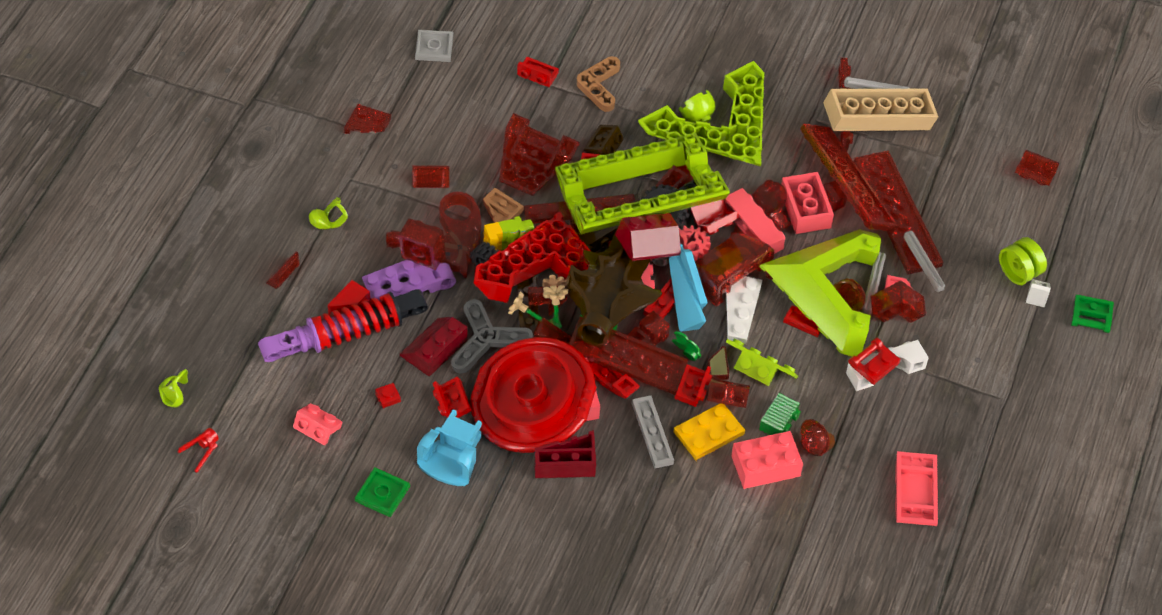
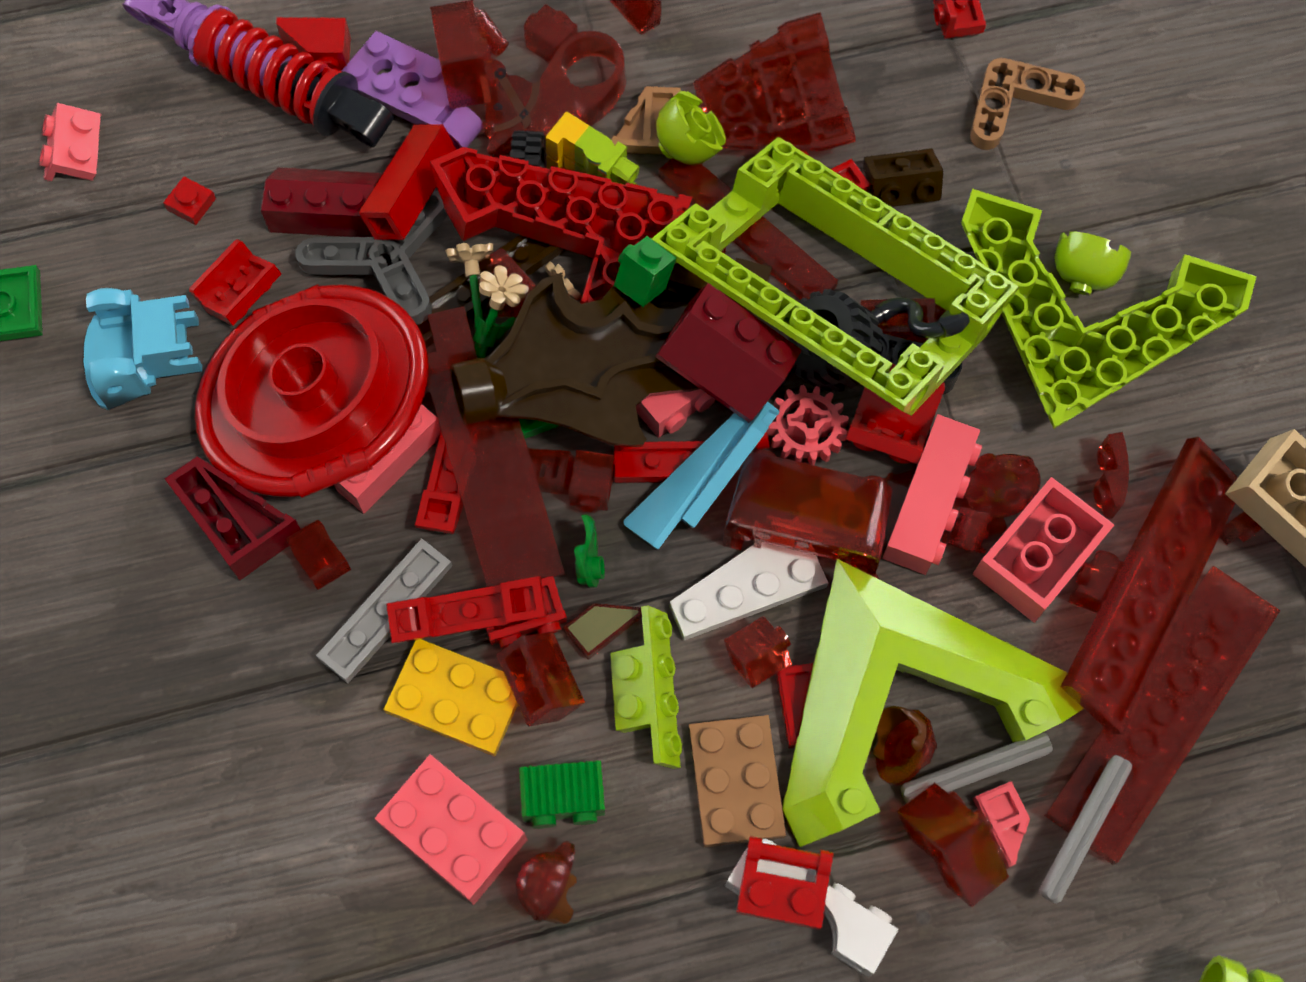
camera: 55 degrees right, 15 degrees up
none -> clear red bracket [286,520,351,590]
none -> red brick [359,124,457,240]
none -> red slope [386,576,547,643]
none -> clear red brick [524,4,579,68]
none -> green brick [614,236,677,307]
none -> lime cylinder [656,91,726,165]
none -> medium nougat plate [689,715,786,847]
none -> clear red brick [724,616,791,688]
none -> black animal [871,297,970,338]
none -> clear red slope [1093,432,1129,519]

